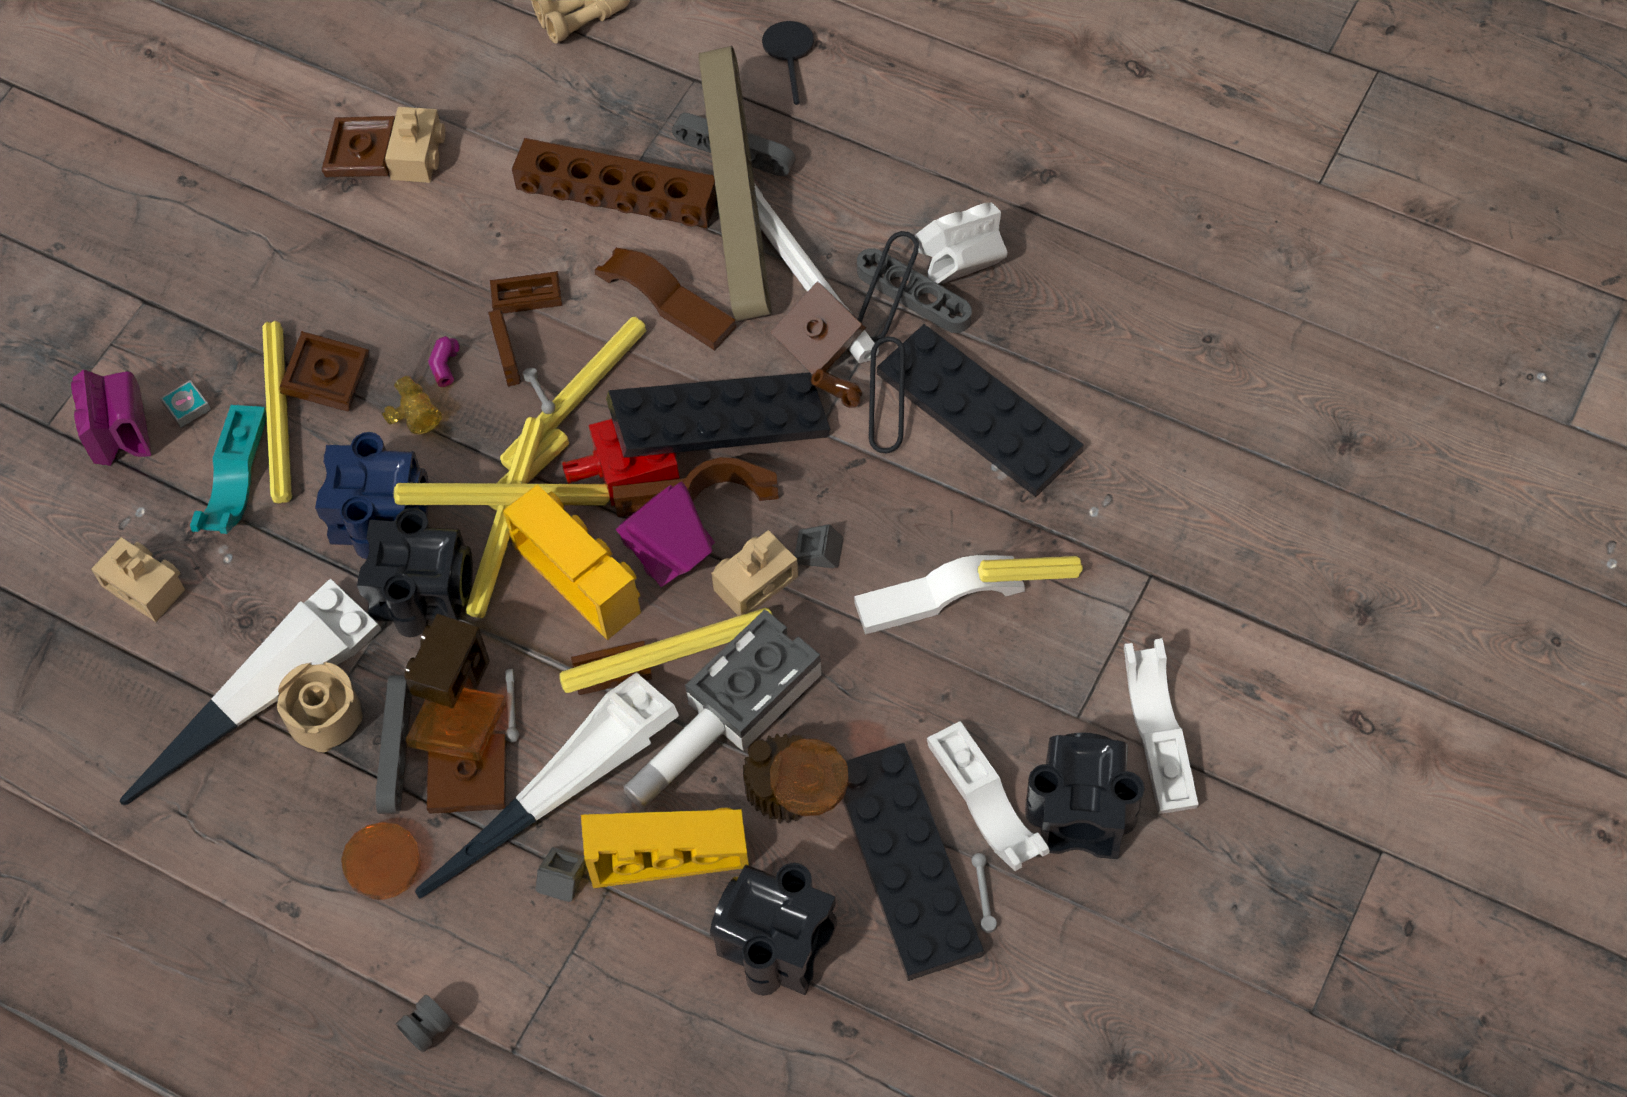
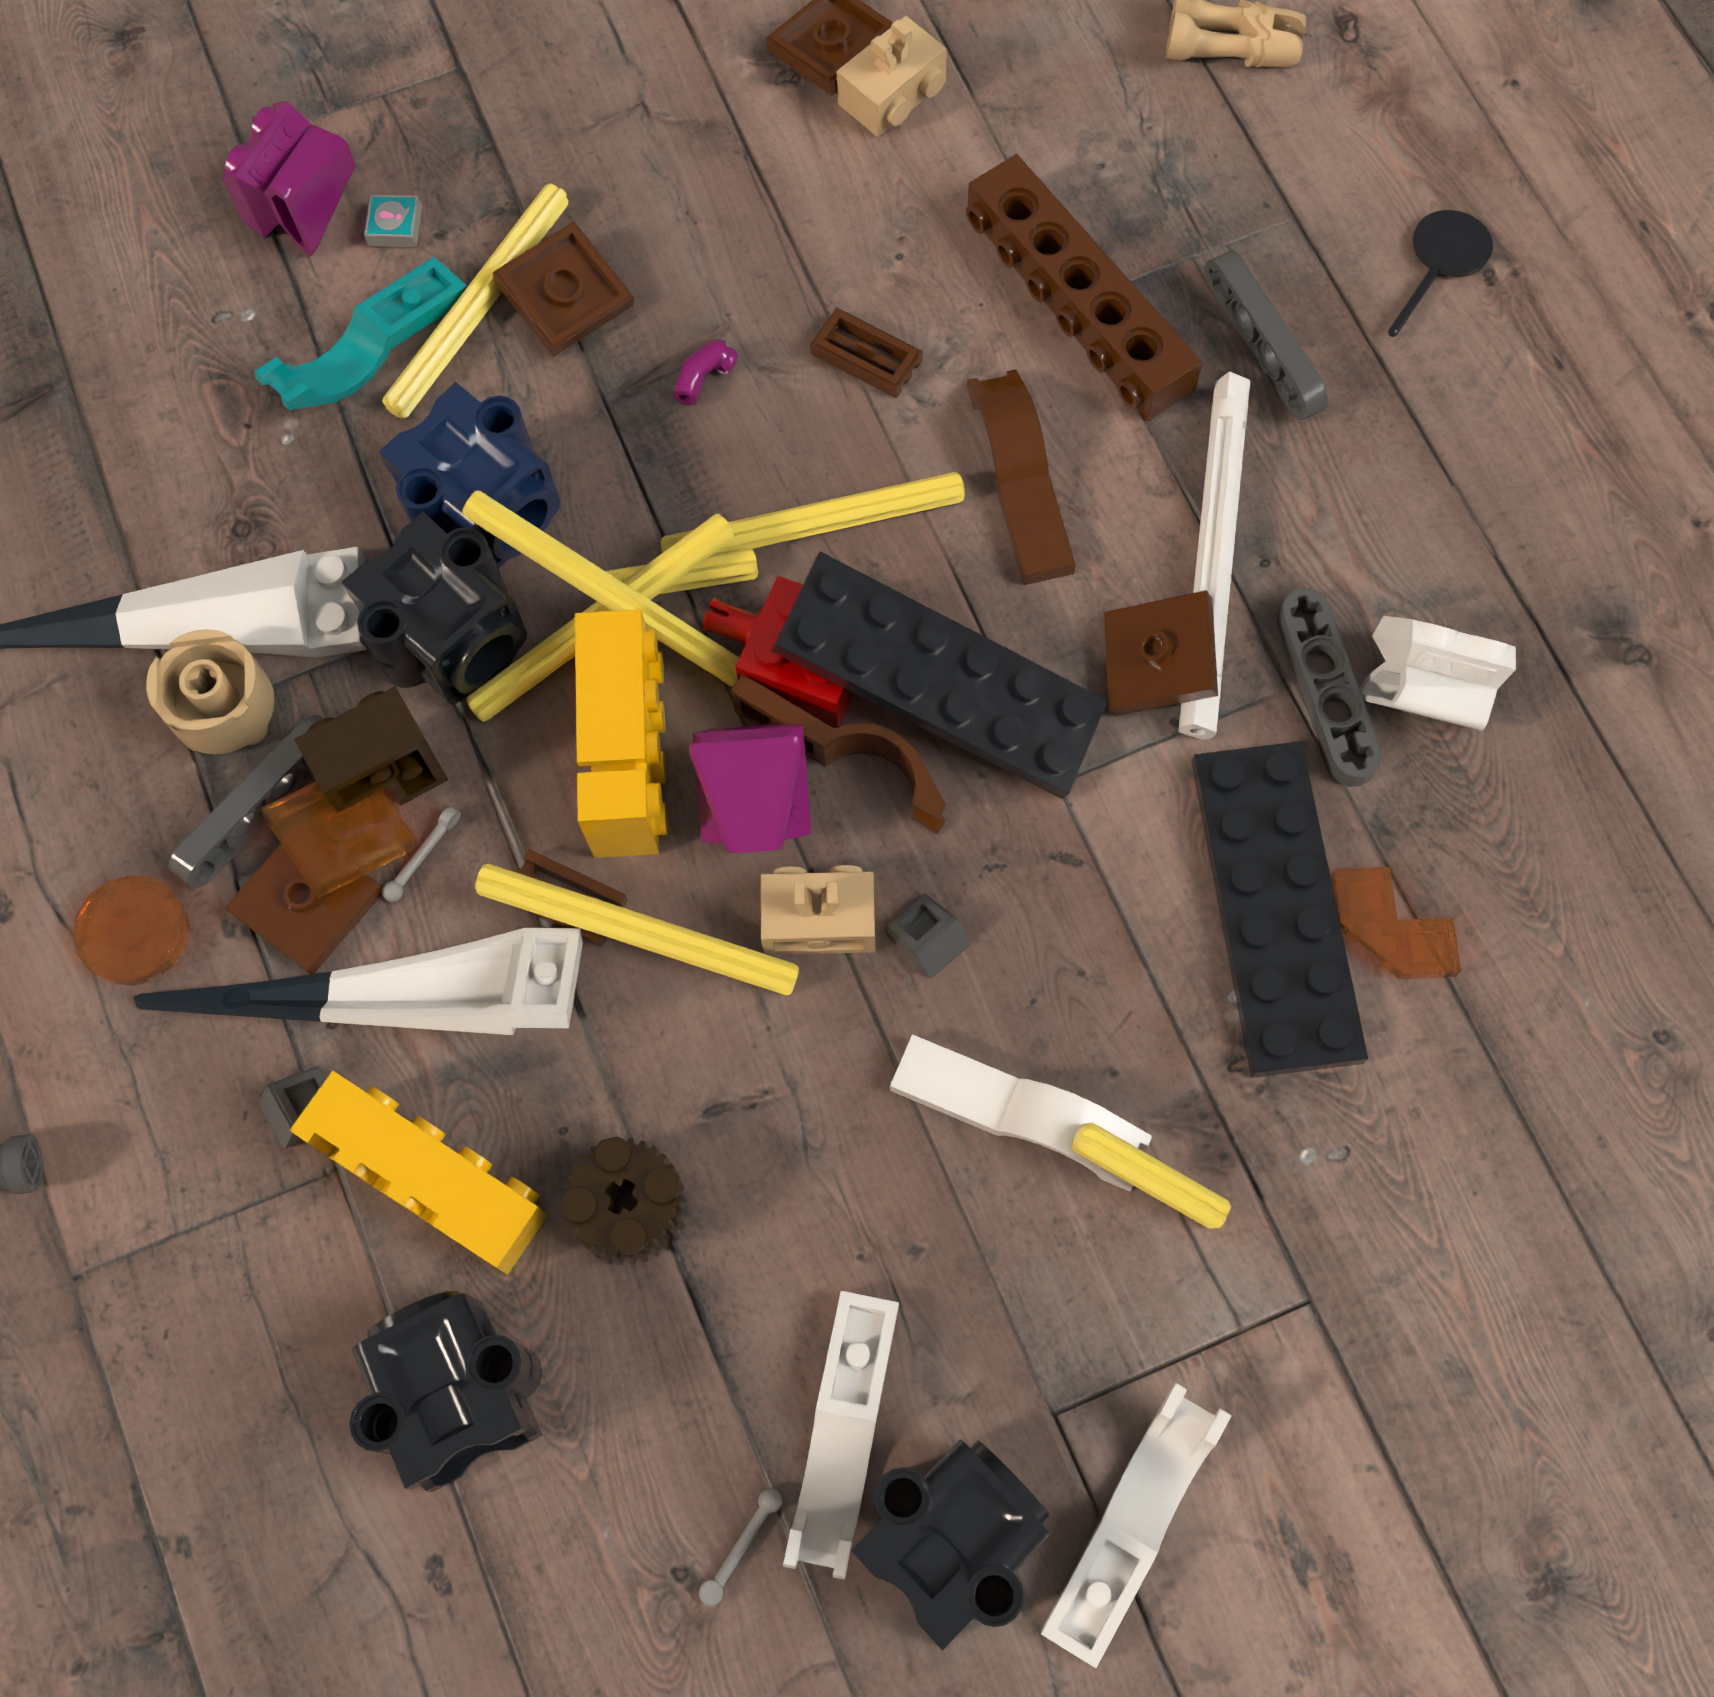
camera: 40 degrees right, 10 degrees up
tan brick [91,537,185,622] -> none
clear yellow piece [381,375,442,435] -> none
reddish brown tile [488,309,521,387] -> none
light grey hinge [523,368,555,414] -> none
piece [624,609,821,808] -> none
dark tan beam [699,46,772,322] -> none
clear orange tile [770,739,849,816] -> none
reddish brown arm [811,369,863,408] -> none
black plate [831,743,984,981] -> none
black piece [858,231,919,342] -> none
black piece [869,336,905,454] -> none
none -> clear orange tile [1330,867,1461,979]

